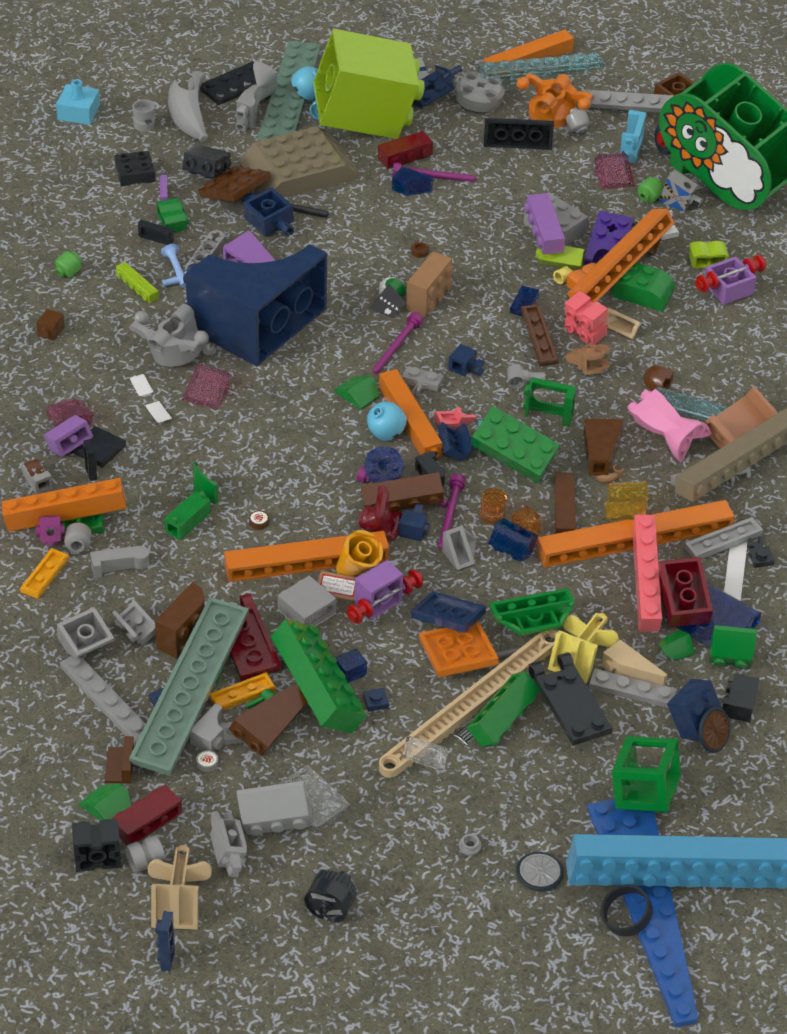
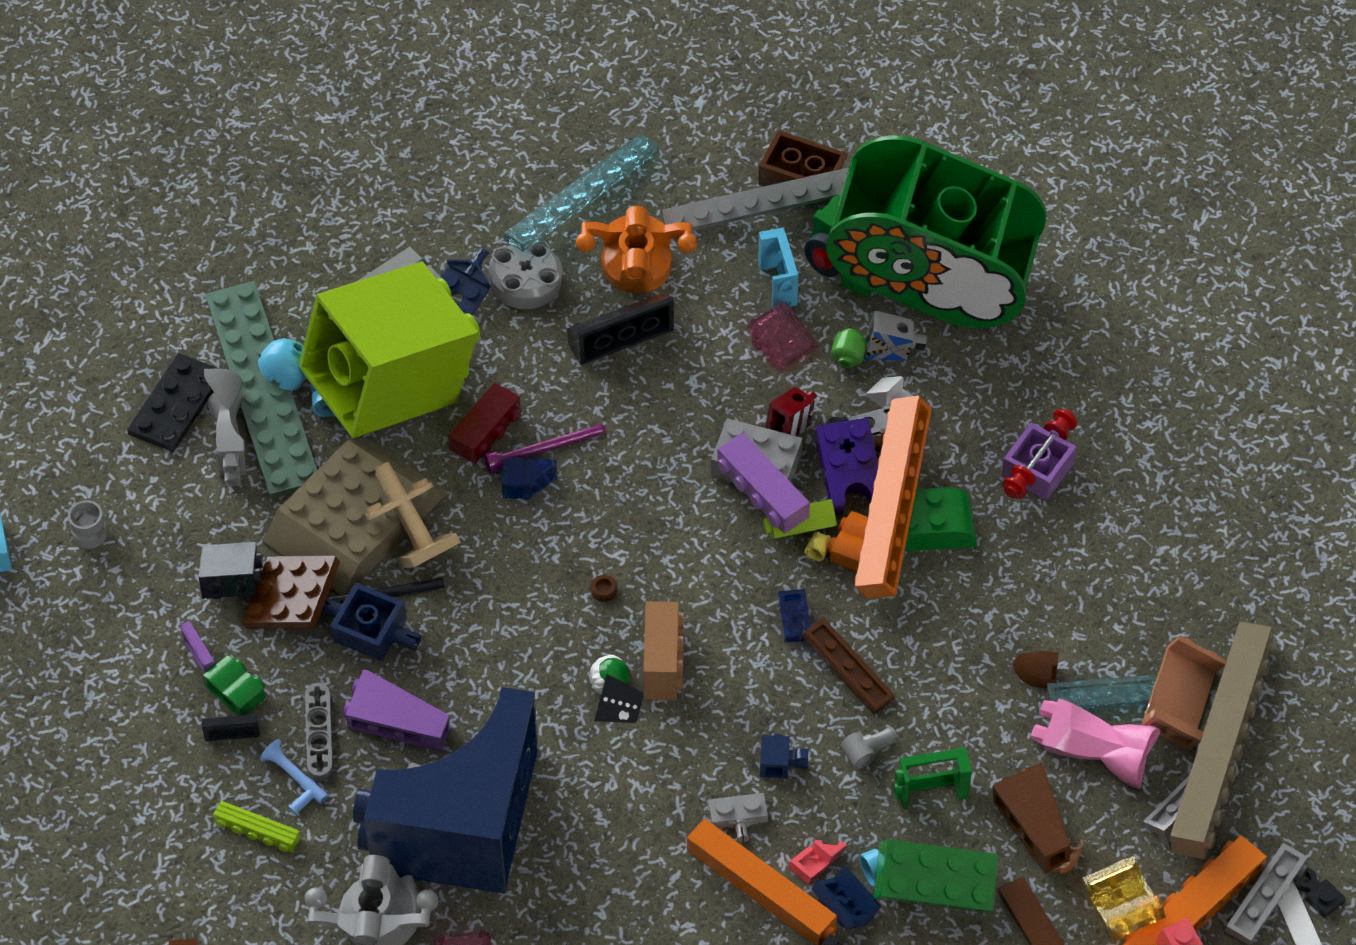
camera: 25 degrees left, 10 degrees up
bright green head [55,251,82,278] -> none
black brick [114,151,155,186] -> none
light grey piece [168,71,208,142] -> none
green slope [334,375,379,410] -> none
medium azure cylinder [367,401,407,441] -> none
magenta piece [373,312,424,374] -> none
orange brick [482,30,574,77] -> none
coral brick [565,291,608,345] -> none
medium nougat hinge [565,344,610,375] -> none
light grey head [566,108,591,134] -> none
tan slope [604,308,641,339] -> none
lime brick [688,241,729,268] -> none
none -> tan piece [366,461,461,568]
none -> dark red torso [765,387,819,437]

